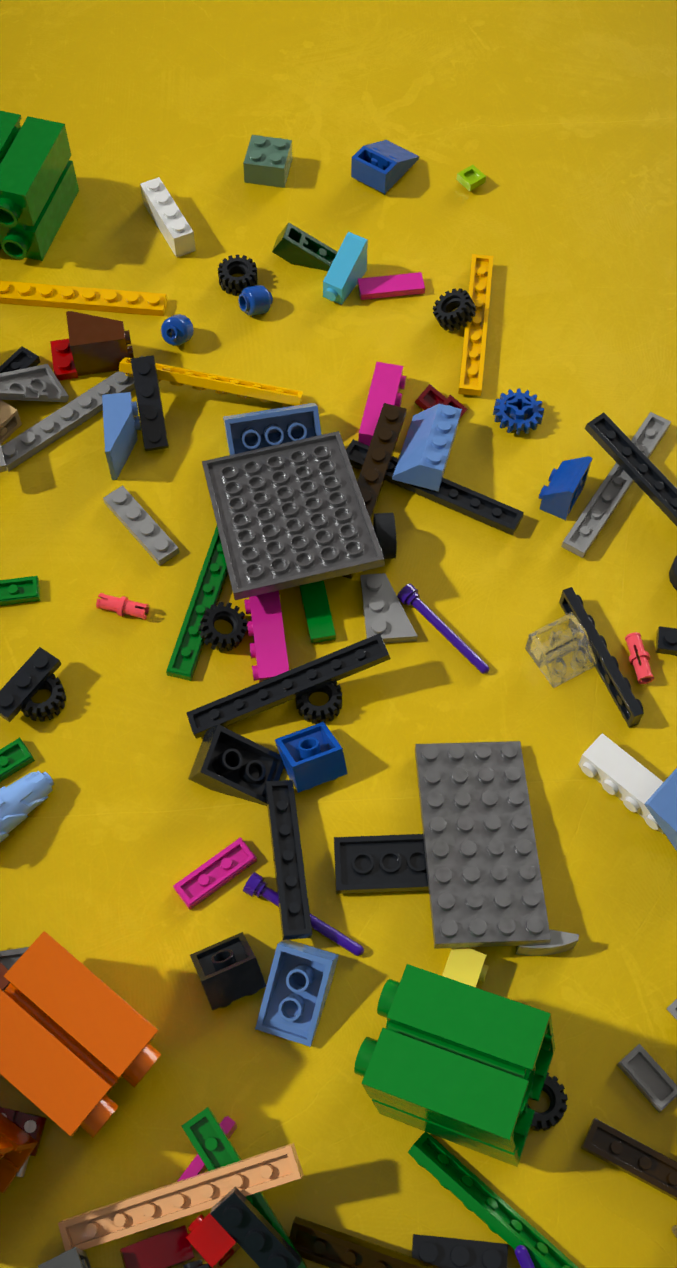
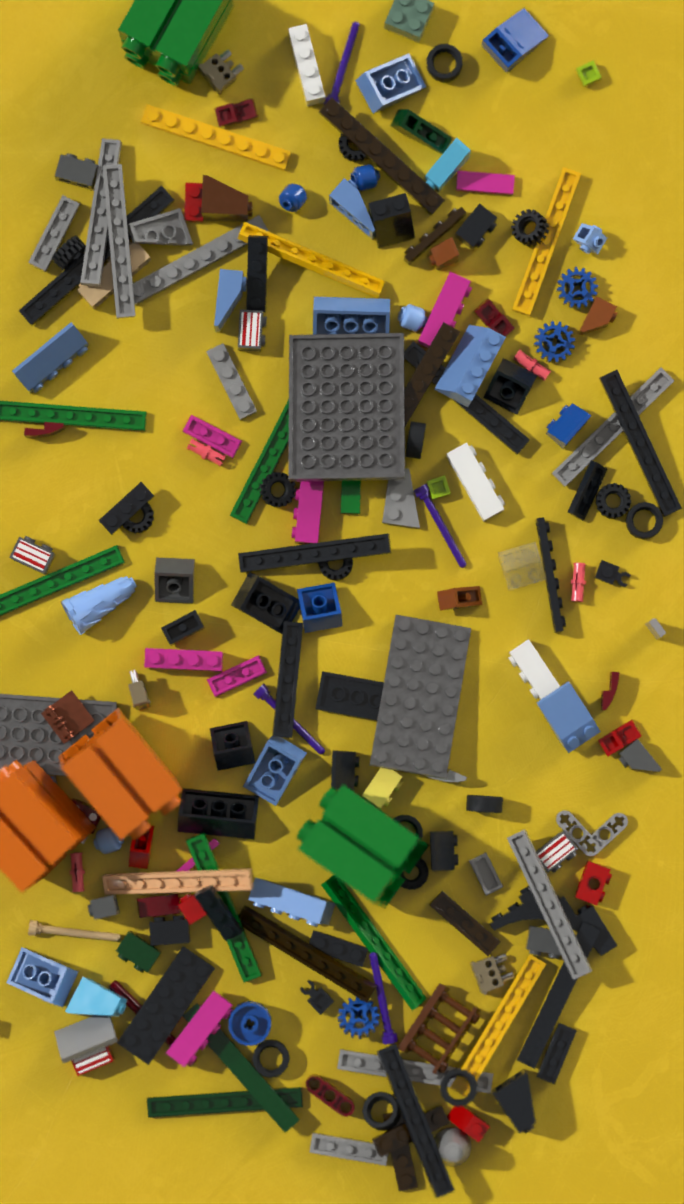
camera: 15 degrees right, 25 degrees up
none -> coral pin [70,852,85,892]
none -> light blue head [94,827,124,854]
none -> dark tan piece [128,670,151,710]
none -> red slope [129,825,155,869]
none -> dark pink brick [144,648,223,672]
none -> dark grey slope [154,557,195,603]
none -> black brick [161,610,205,646]
none -> black slope [177,788,259,839]
none -> dark pink tile [182,415,242,458]
none -> dark tan piece [199,50,244,95]
none -> dark red slope [214,98,258,127]
none -> brick [238,310,267,352]
none -> light blue wedge [248,878,335,927]
none -> dark brown plate [318,97,445,215]
none -> dark purple piece [324,21,360,105]
none -> medium blue slope [329,178,375,240]
none -> black slope [331,751,360,790]
none -> medium blue slope [355,53,426,114]
none -> slope [368,193,415,248]
none -> light blue head [398,304,427,332]
none -> dark brown plate [404,207,466,265]
none -> black tyre [427,44,463,82]
none -> lime plate [427,476,451,500]
none -> dark orange slope [428,237,460,270]
none -> black slope [430,831,458,871]
none -> dark orange slope [437,586,482,611]
none -> white brick [446,442,505,522]
none -> black brick [455,203,497,250]
none -> black tyre [466,795,503,813]
none -> black slope [483,358,537,415]
none -> coral pin [513,350,551,381]
none -> blue gear [556,267,598,309]
none -> black plate [568,460,608,521]
none -> light blue brick [573,223,607,254]
none -> dark orange slope [578,296,618,335]
none -> black tyre [596,483,631,519]

